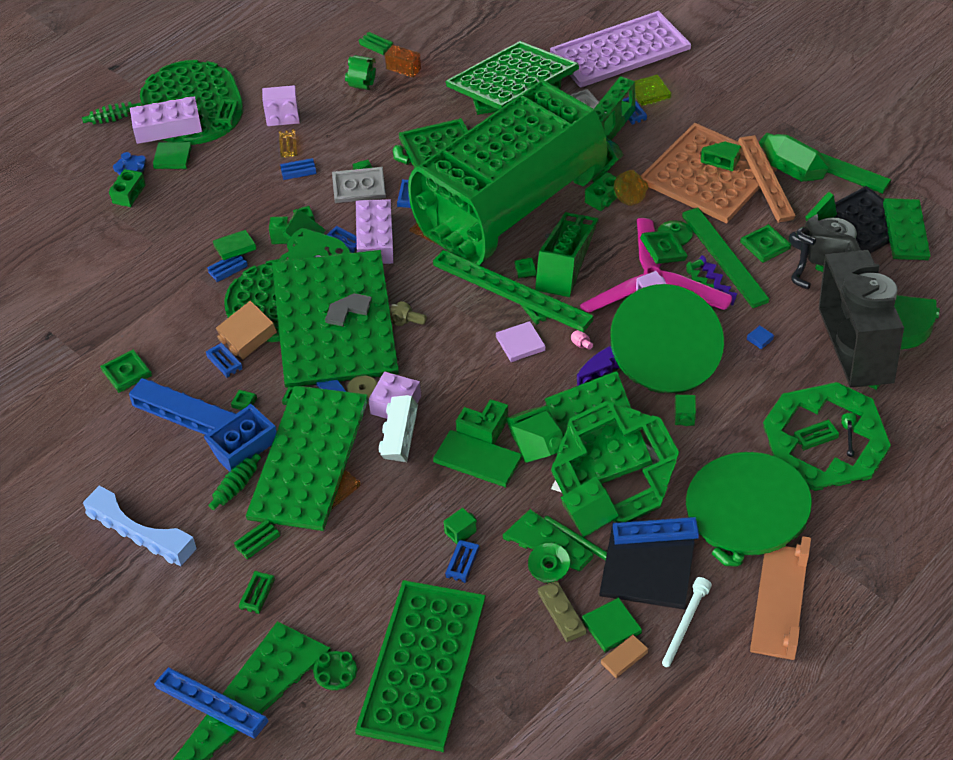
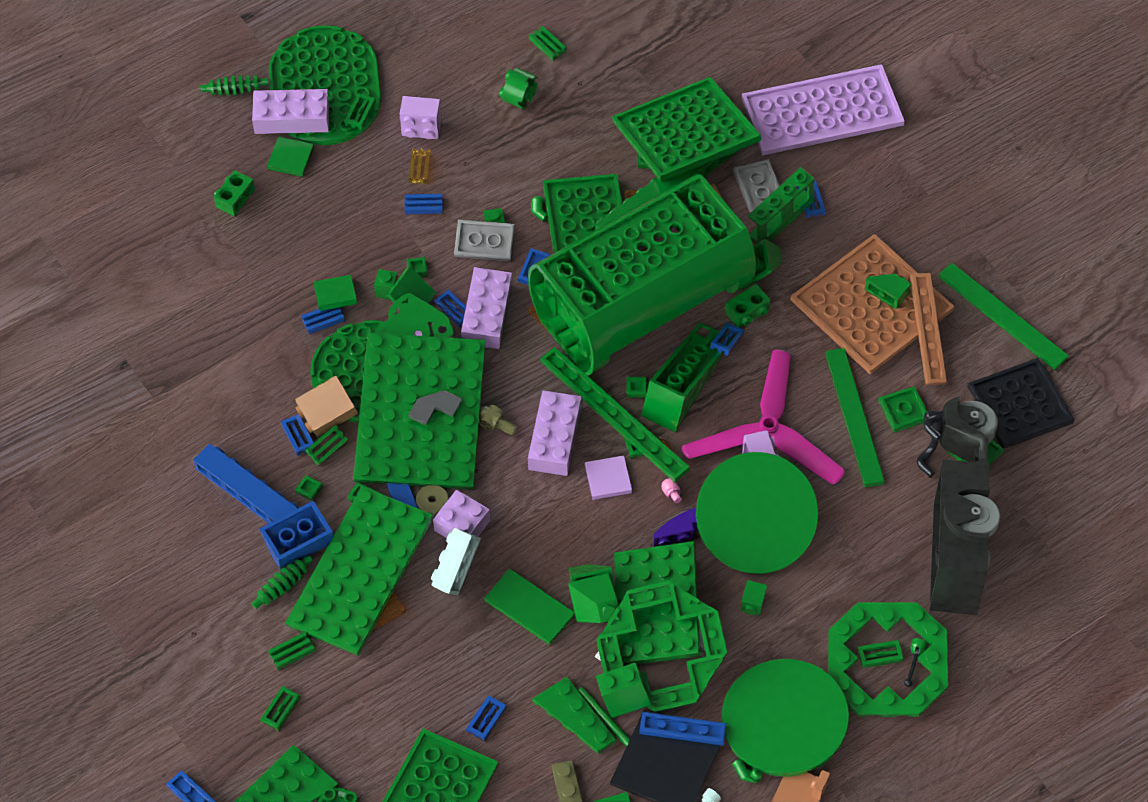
camera: 10 degrees right, 10 degrees up
light blue arch [83,486,197,566] -> none
green tile [100,349,152,393] -> none
blue piece [113,152,146,175] -> none
clear orange brick [385,45,421,77] -> none
green brick [443,507,477,544] -> none
green panel [456,399,508,444] -> none
green dish [528,543,570,583] -> none
clear yellow tile [614,170,648,206] -> none
clear neon green tile [635,74,671,106] -> none
green plate [640,230,688,264] -> none
green dish [658,220,693,246] -> none
piece [686,255,737,305] -> none
blue tile [747,325,774,349] -> none
green wedge [763,134,830,182] -> none
green tile [805,192,837,221] -> none
green plate [883,198,930,260] -> none
green brick [894,295,940,349] -> none
none -> green tile [305,424,348,466]
none -> lavender brick [528,390,581,476]
none -> blue tile [710,323,744,356]

